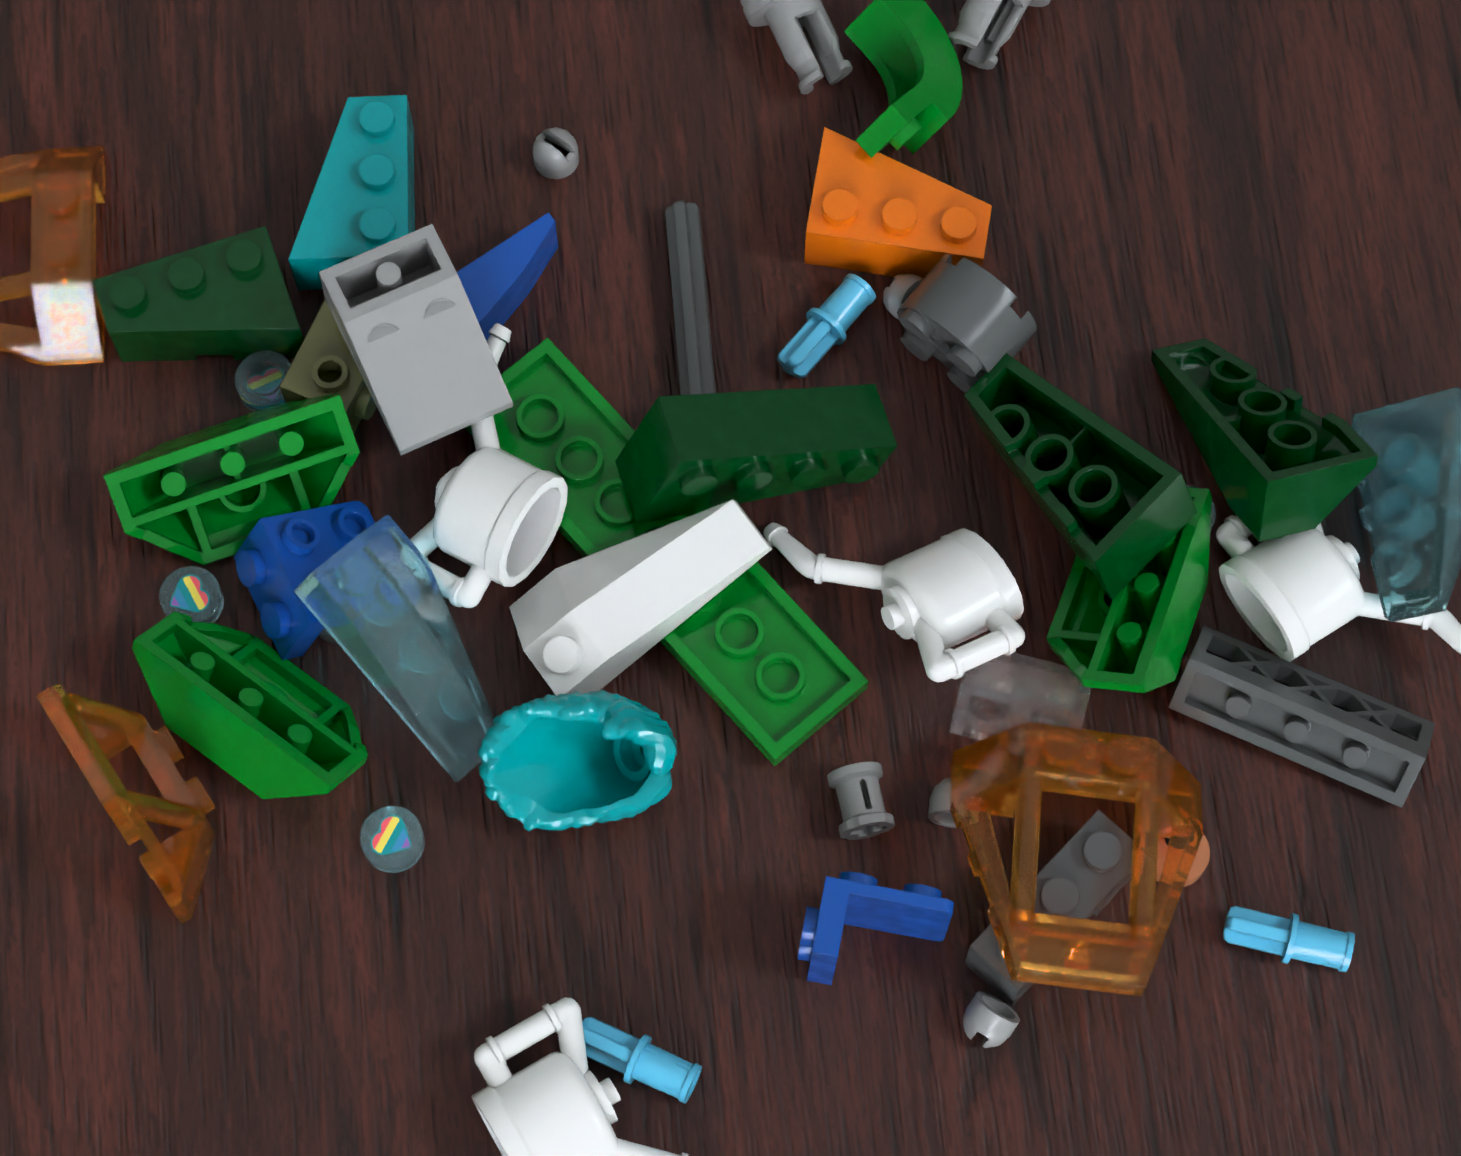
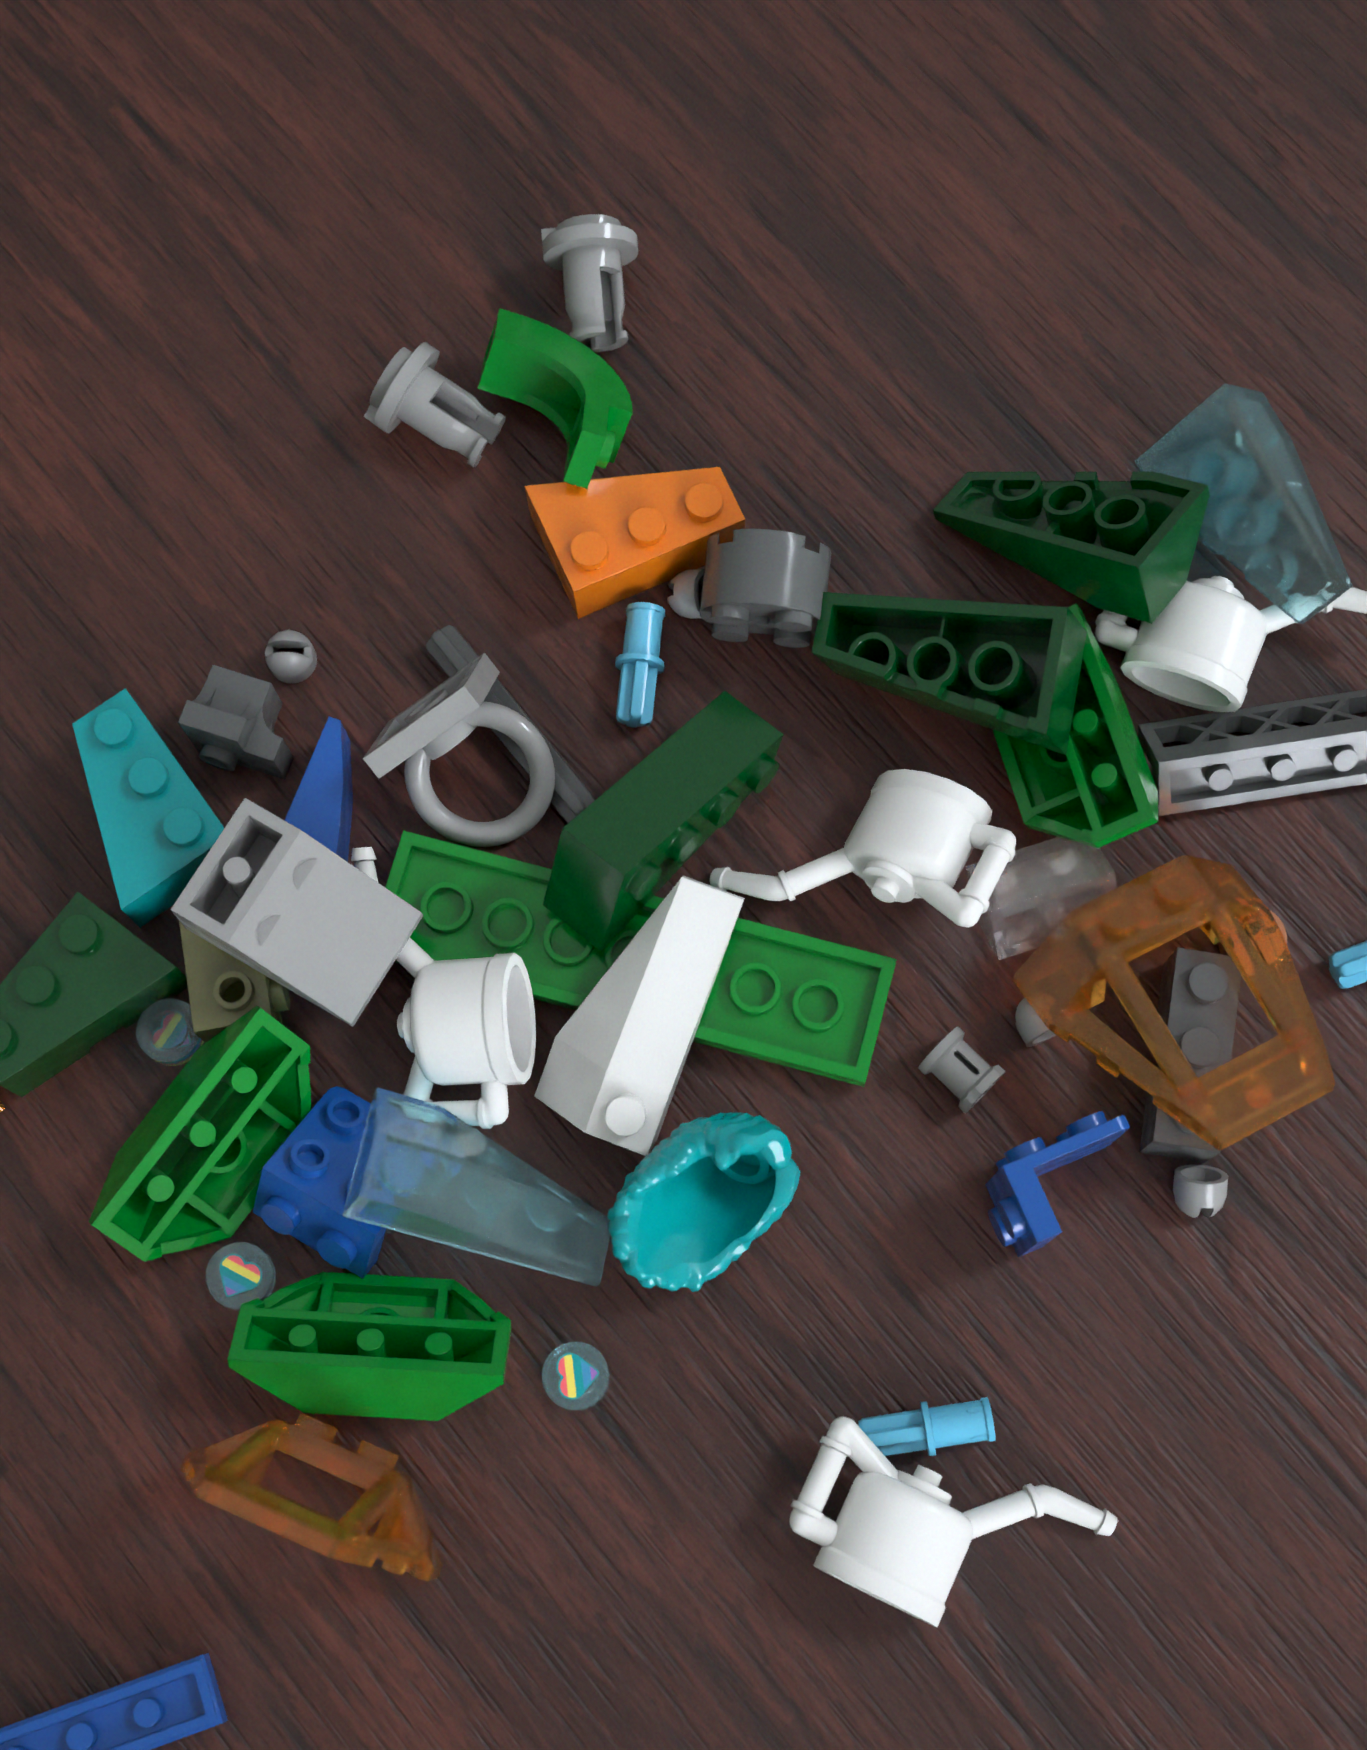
camera: 30 degrees left, 5 degrees up
none -> dark grey brick [178,665,294,780]
none -> light grey tile [363,653,555,847]

